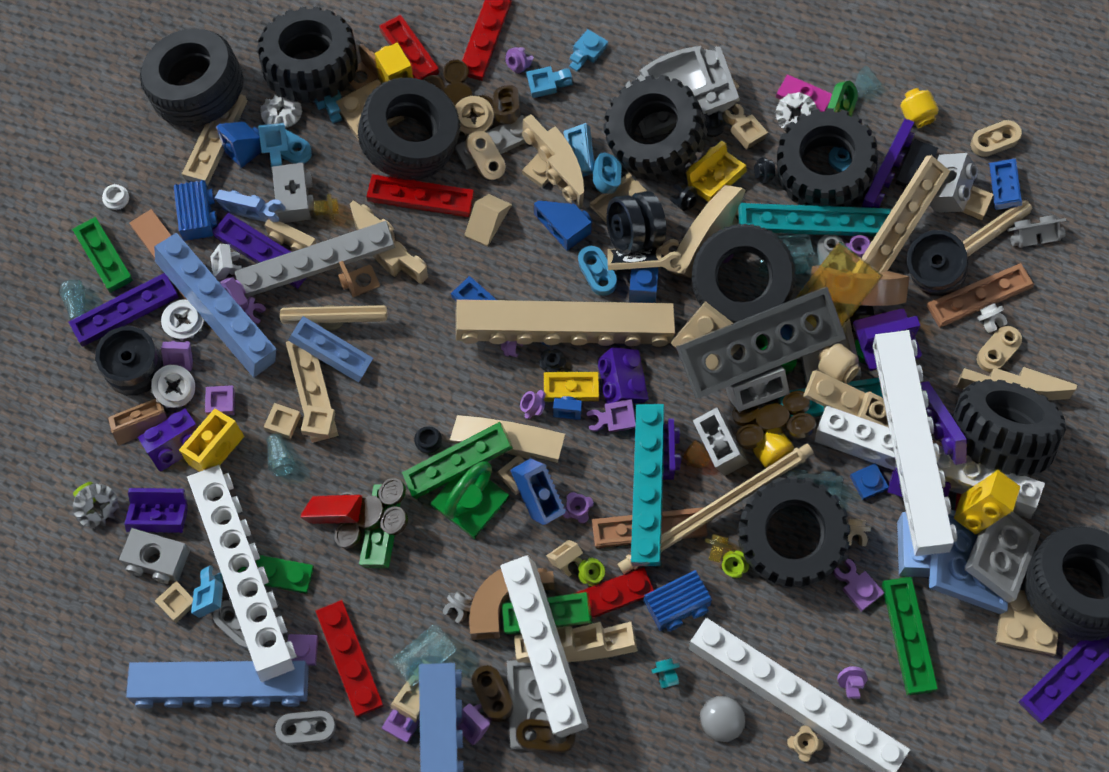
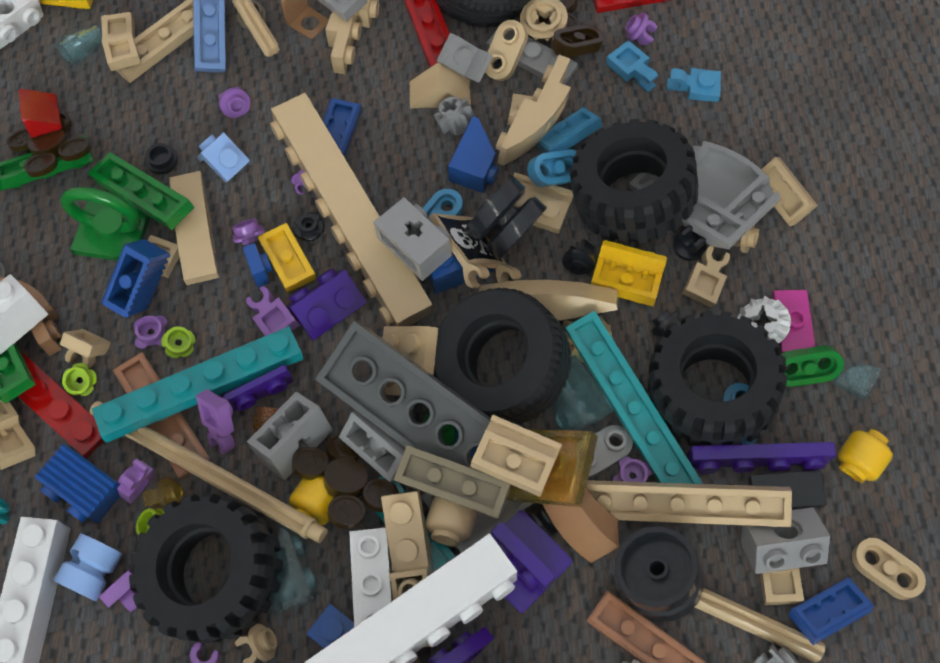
camera: 60 degrees right, 0 degrees up
none -> light blue wheel [53,533,123,601]
none -> medium lavender tile [99,568,137,613]
none -> medium lavender plate [117,459,155,505]
none -> lime plate [161,326,196,359]
none -> light blue bracket [196,132,250,182]
none -> medium lavender plate [196,389,235,455]
none -> medium lavender plate [218,87,250,118]
none -> light grey brick [373,197,452,281]
none -> dark tan plate [393,445,512,520]
none -> light grey gear [434,97,475,135]
none -> light grey bracket [437,33,492,83]
none -> tan plate [470,415,562,497]
none -> tan plate [761,157,818,226]

